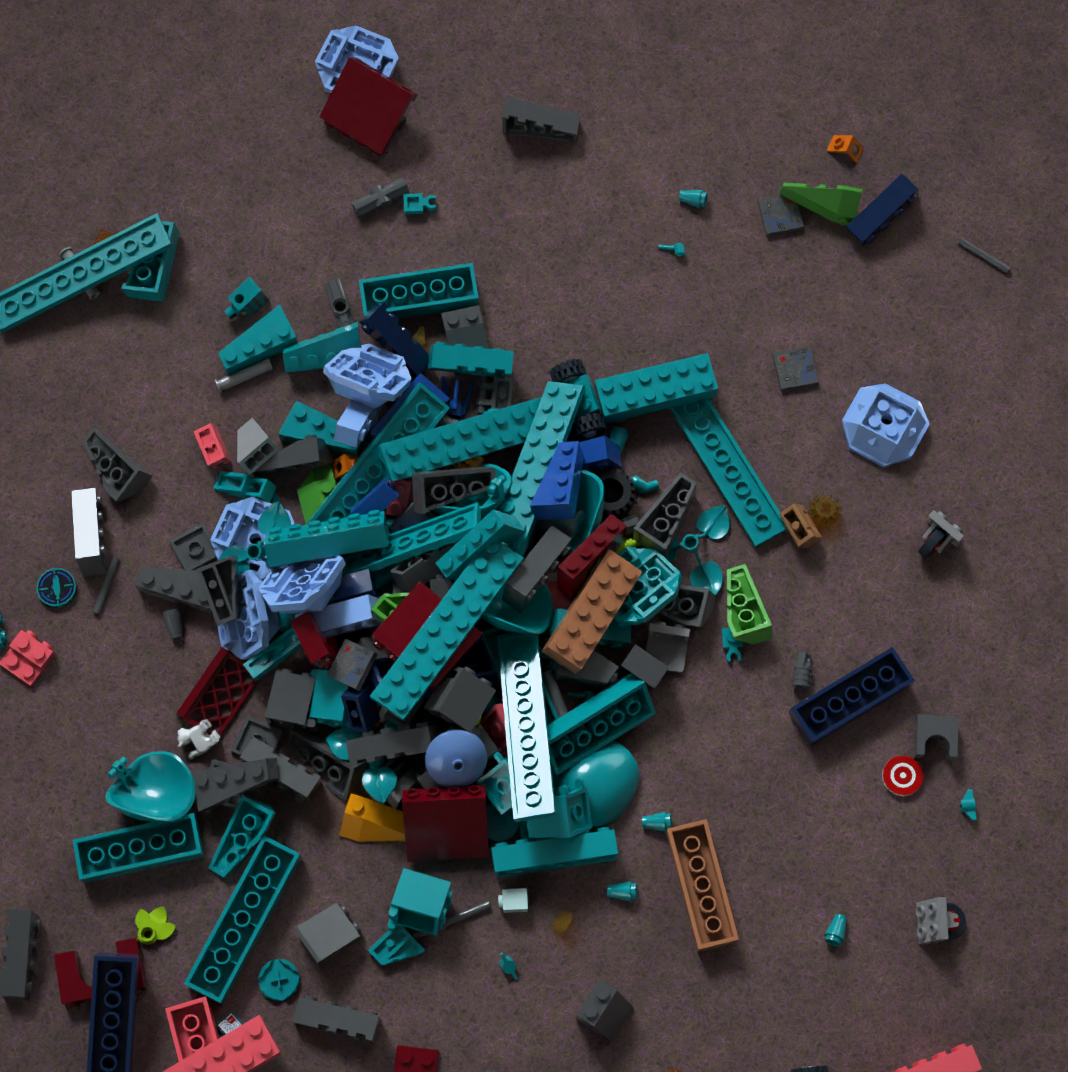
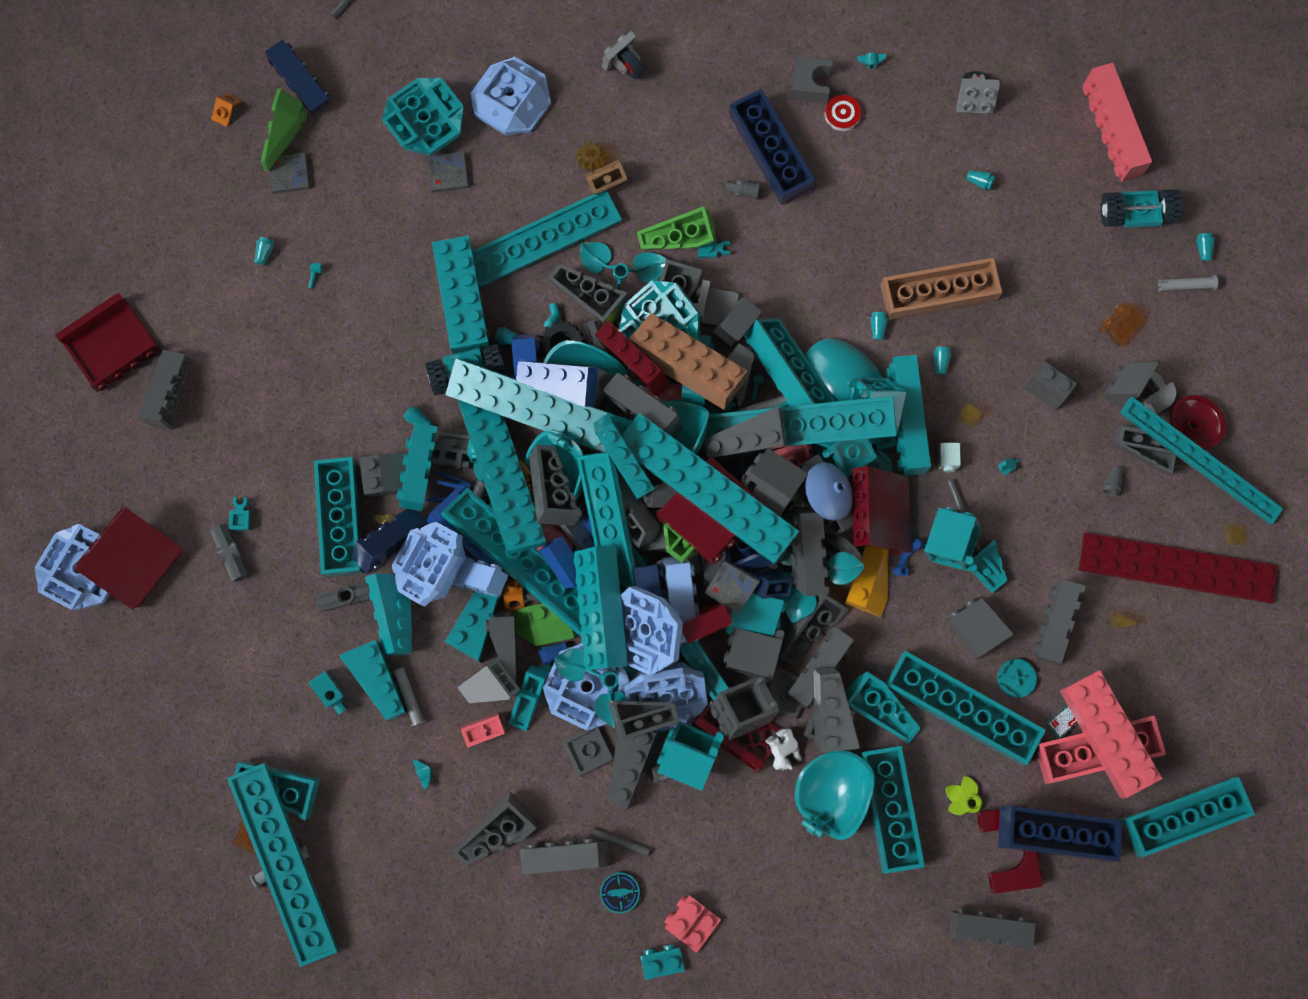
camera: 85 degrees left, 5 degrees up
none -> dark red panel [55,292,160,392]
none -> teal piece [382,78,464,156]
none -> teal cone [403,405,432,425]
none -> teal piece [412,760,433,790]
none -> blue cone [538,642,567,665]
none -> teal container [657,722,724,791]
none -> dark grey wedge [704,406,788,459]
none -> dark grey container [711,676,779,741]
none -> blue piece [893,538,926,576]

